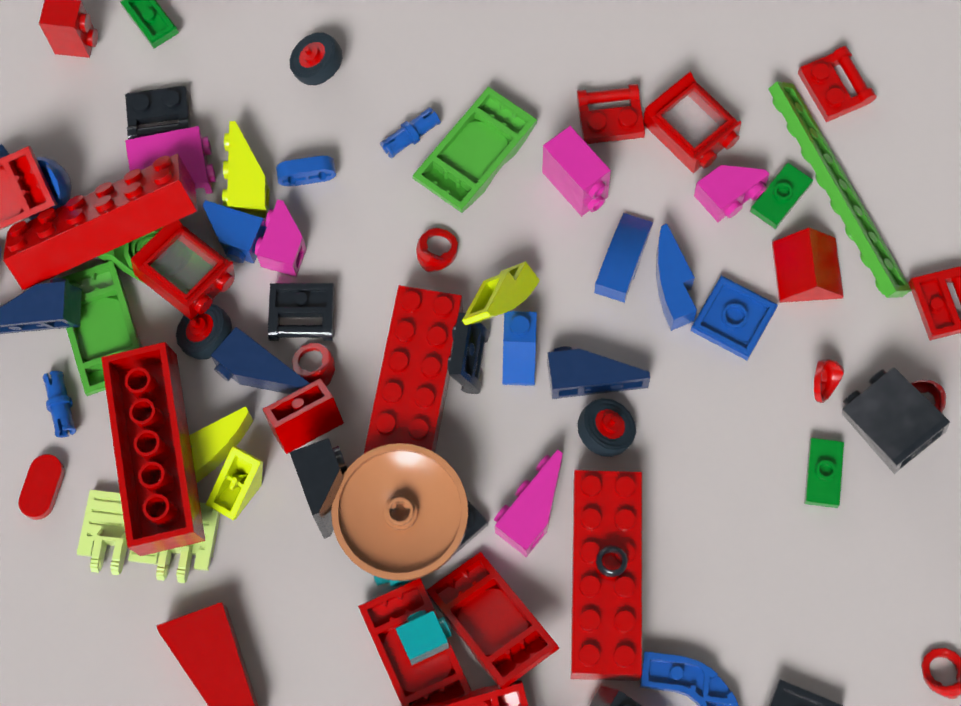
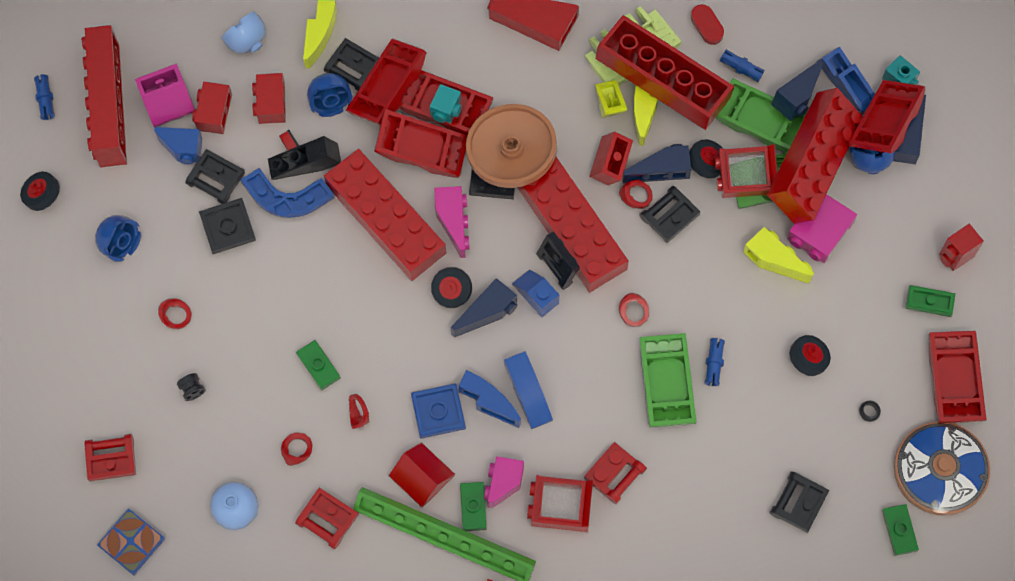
camera: 135 degrees right, 0 degrees up
black plate [125,86,191,139] -> none
blue slope [203,200,267,263] -> none
dark pink slope [255,199,307,277] -> none
blue beam [276,156,336,187] -> none
black slope [289,438,347,539] -> none
neon yellow slope [462,261,540,325] -> none
dark pink piece [542,126,611,217] -> none
black piece [596,545,628,577] -> none
black slope [842,367,950,474] -> none

